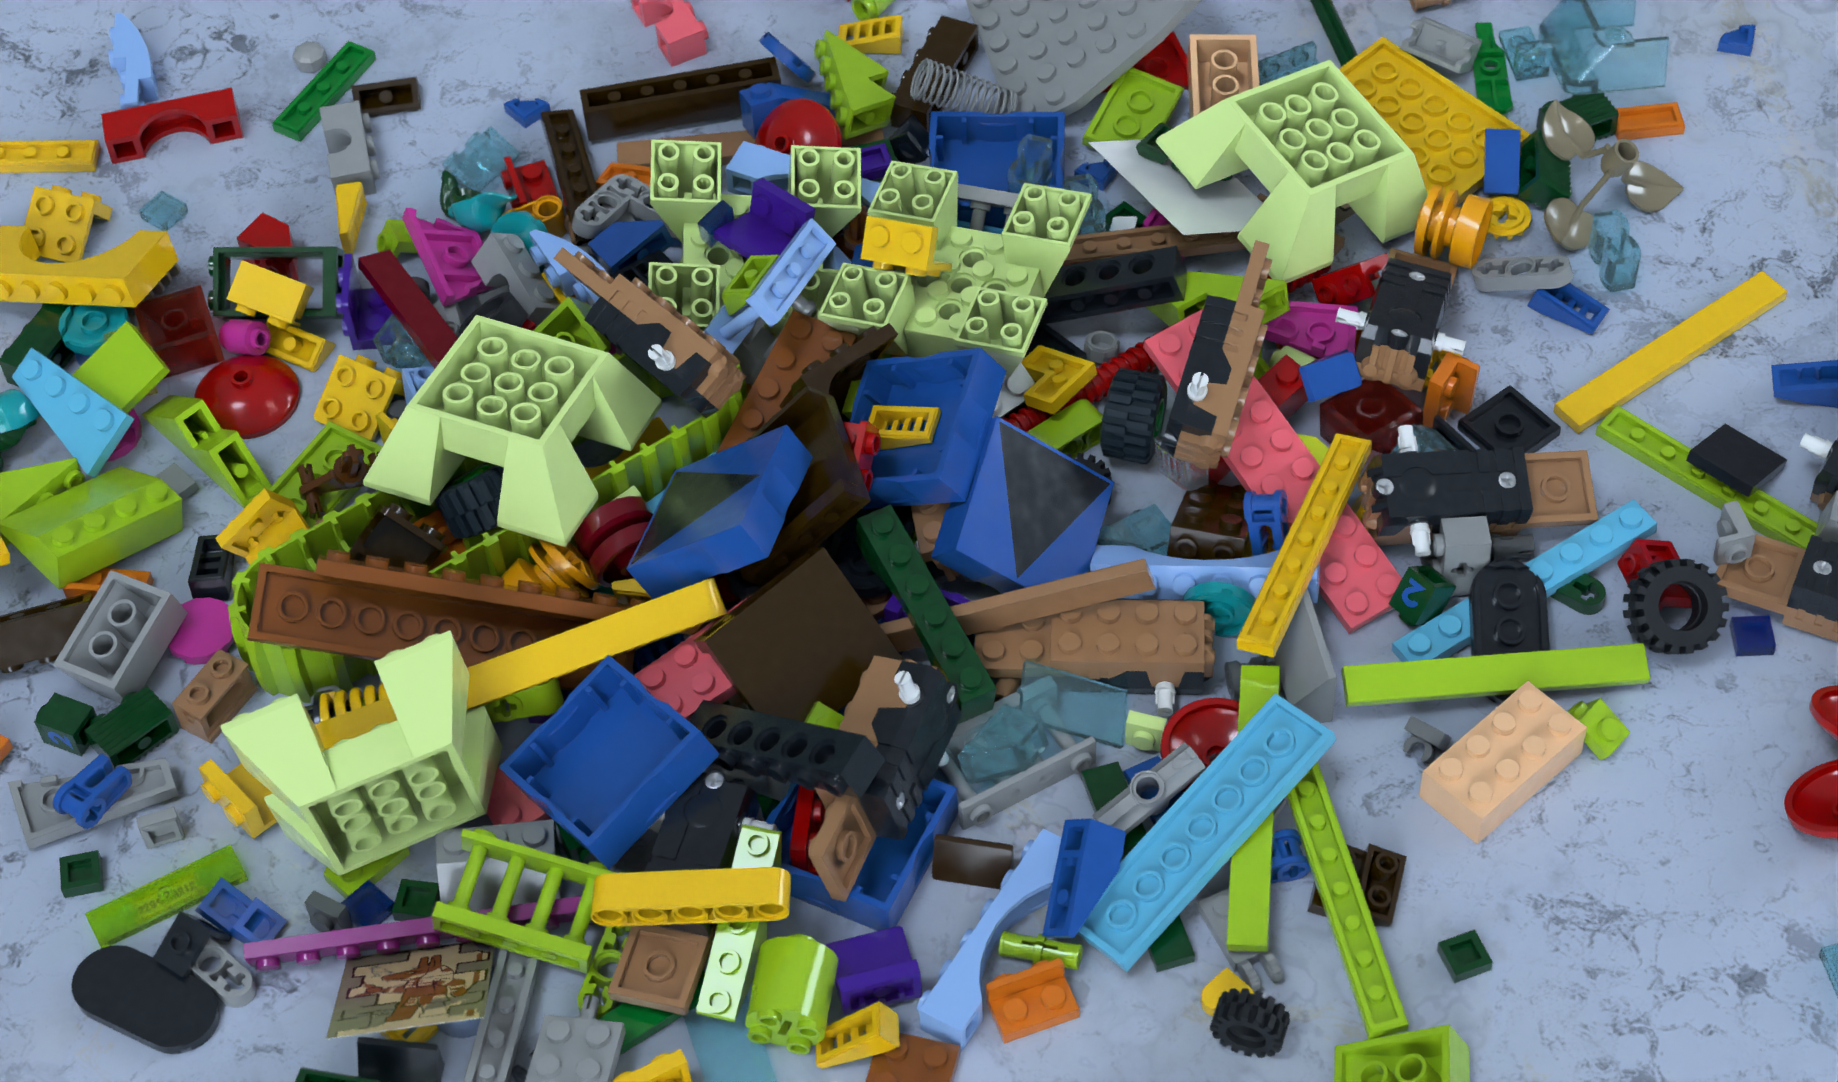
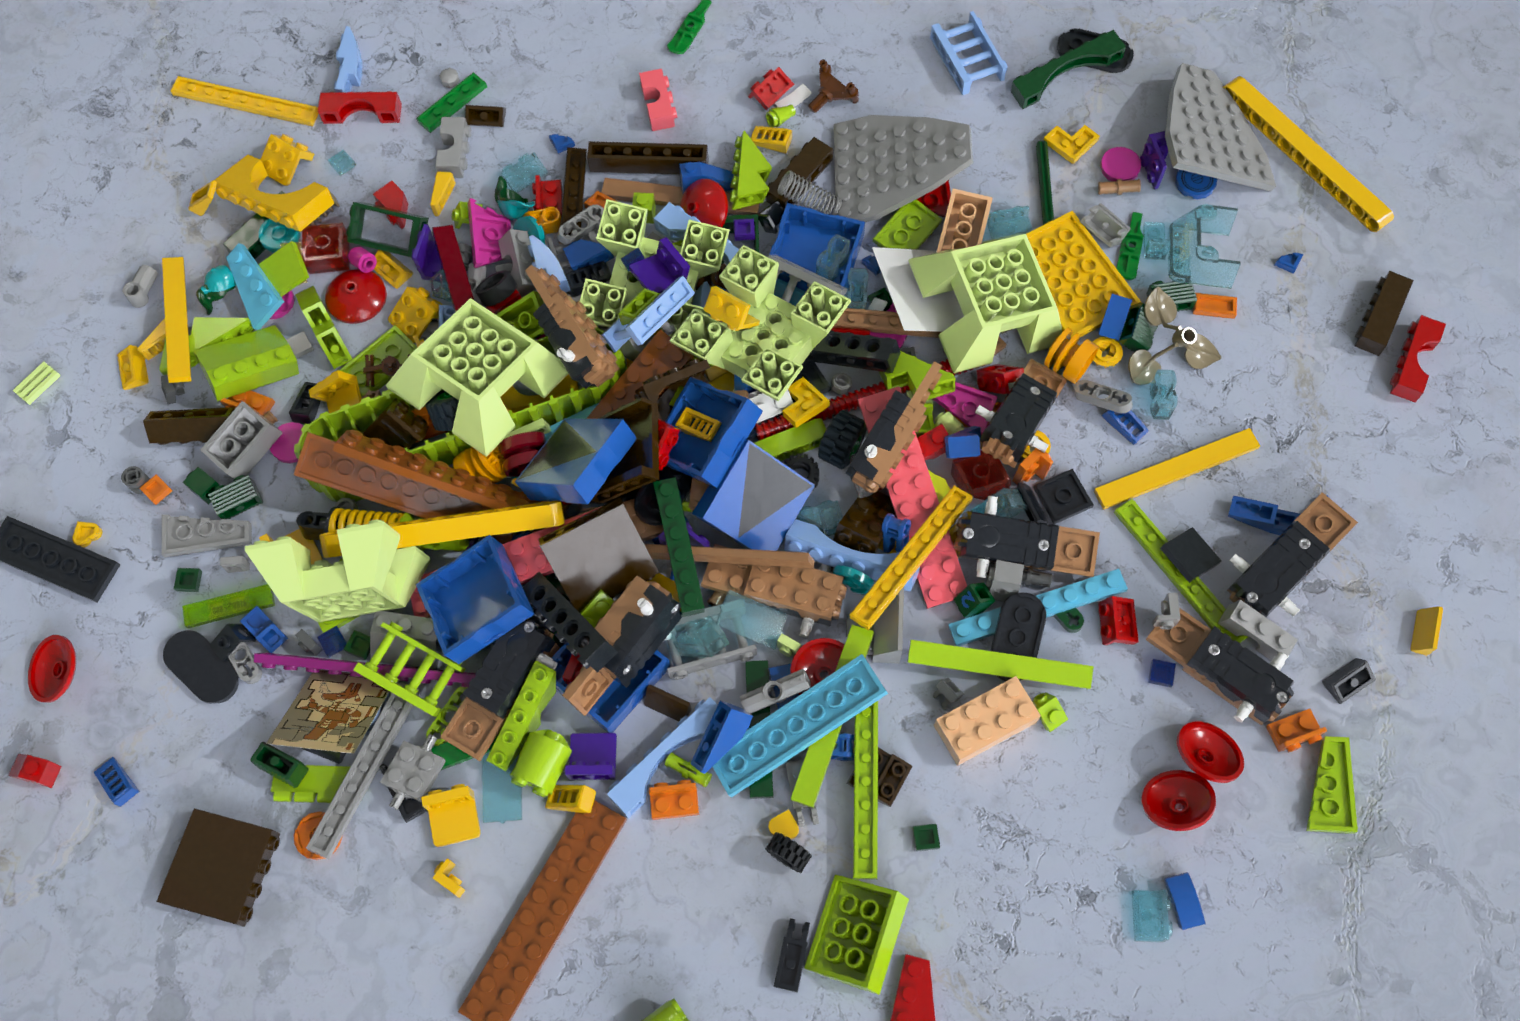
camera: 15 degrees right, 15 degrees up
blue piece [53,754,132,829] -> none
medium nougat hinge [172,649,258,744] -> none
yellow hinge [227,260,314,330] -> none
yellow beam [591,867,791,927] -> none
blue tile [758,32,816,84] -> none
dark green tile [1136,122,1174,164] -> none
black tyre [1622,558,1729,654] -> none

